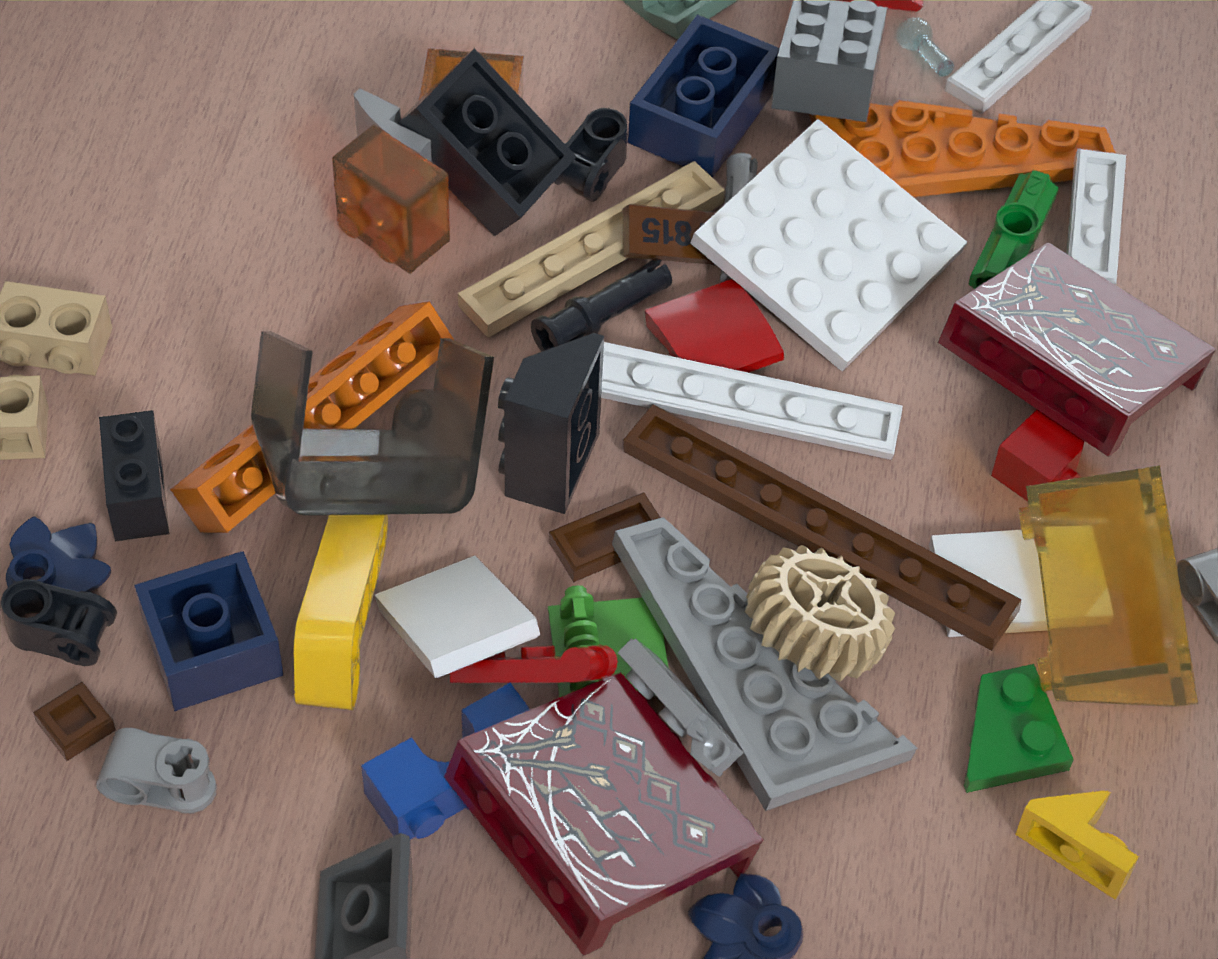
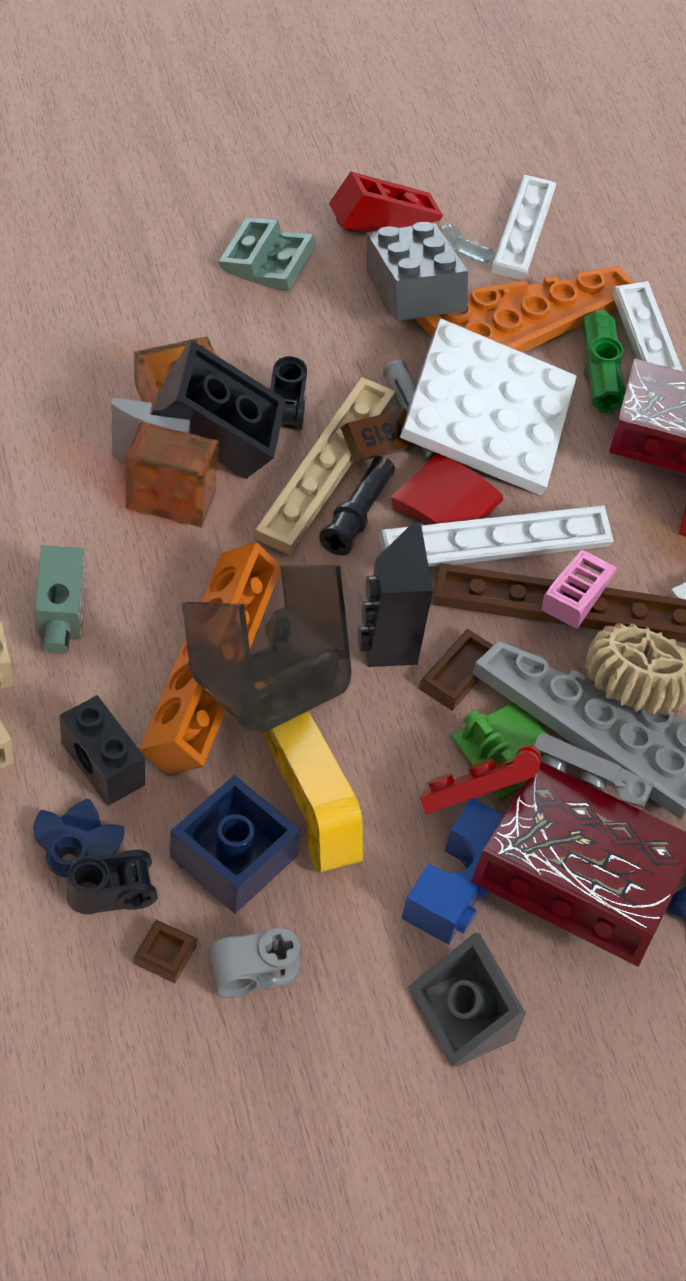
camera: 30 degrees left, 0 degrees up
white tile [375,556,540,678] -> none
dark blue brick [628,14,780,178] -> none
none -> sand green torso [35,545,87,654]
none -> bright pink slope [541,549,617,629]

